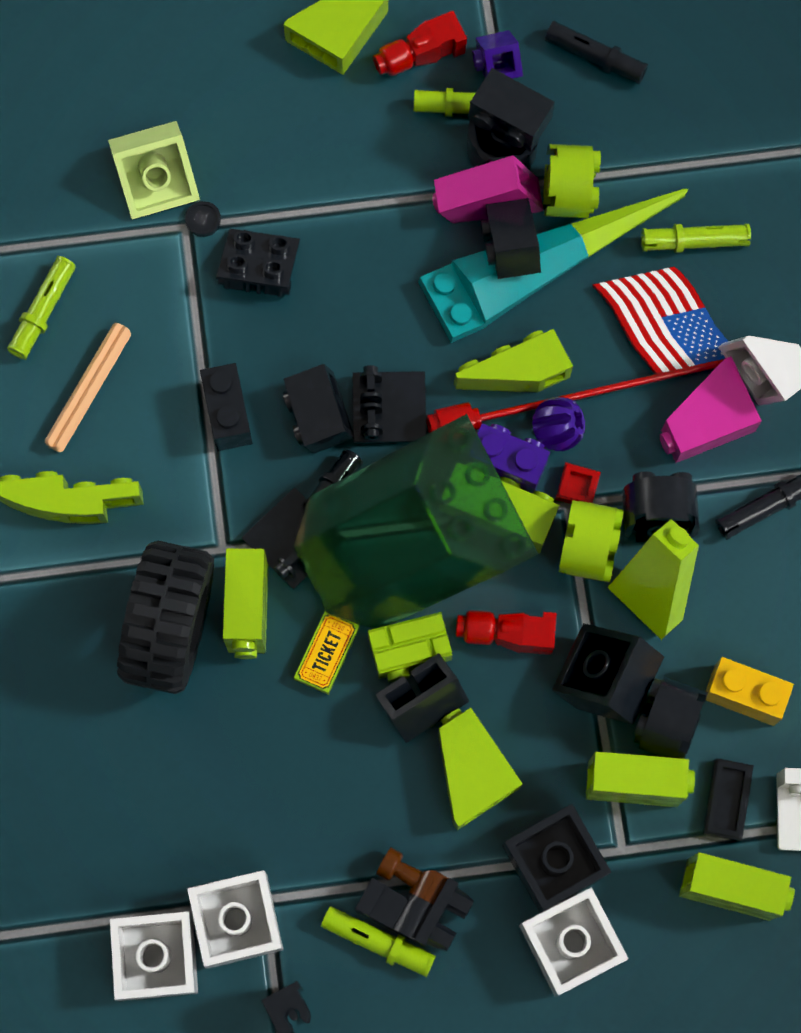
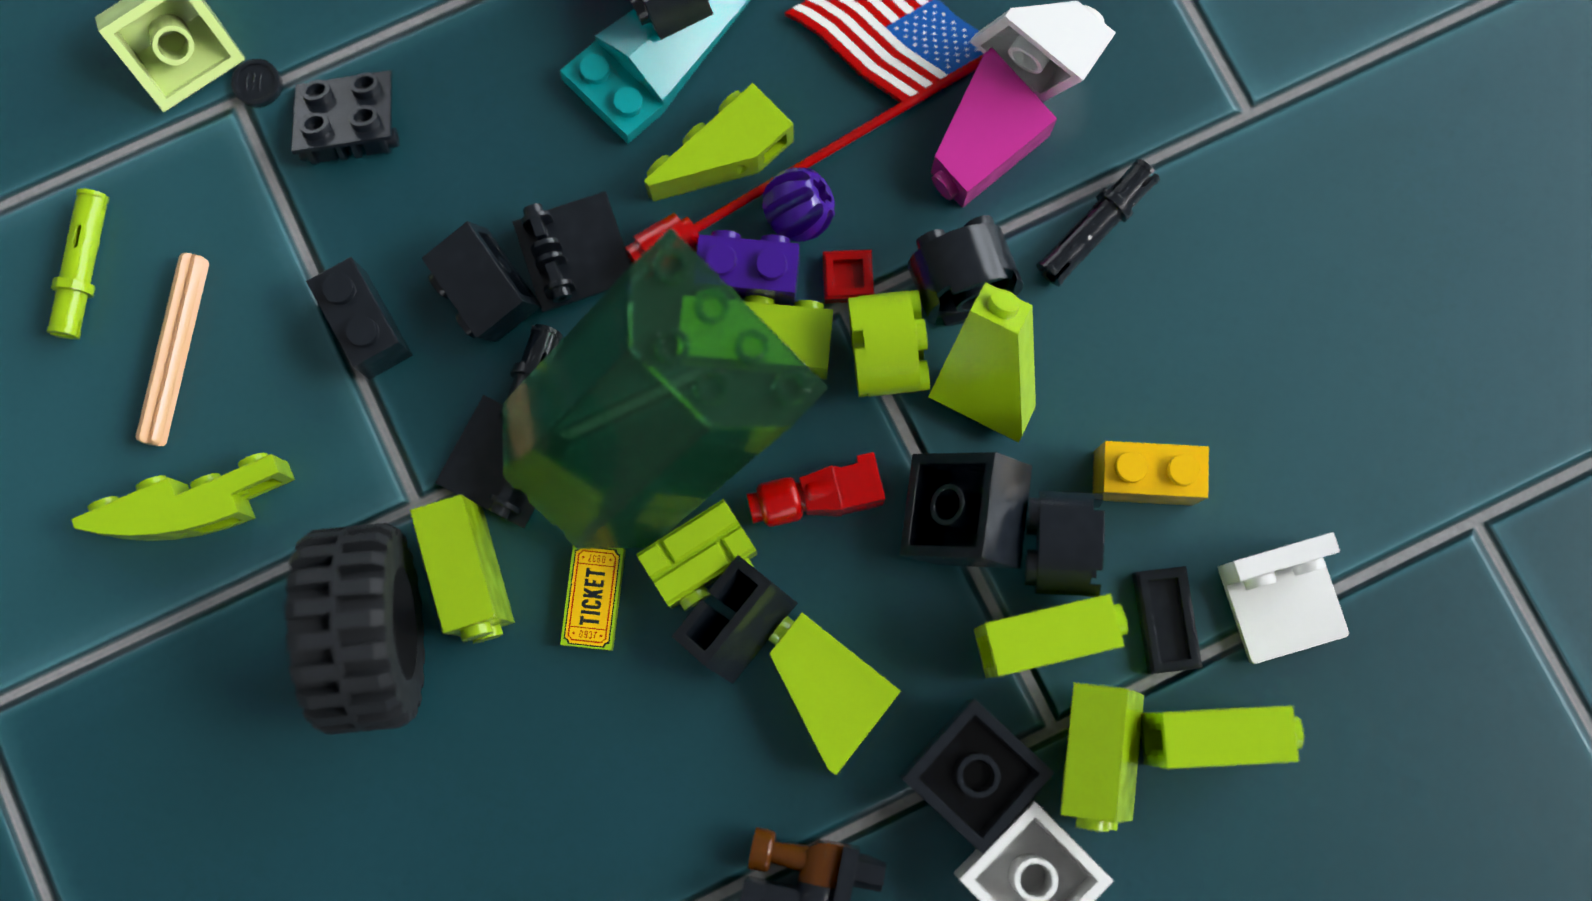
camera: 15 degrees left, 5 degrees up
none -> lime brick [1061,683,1144,832]

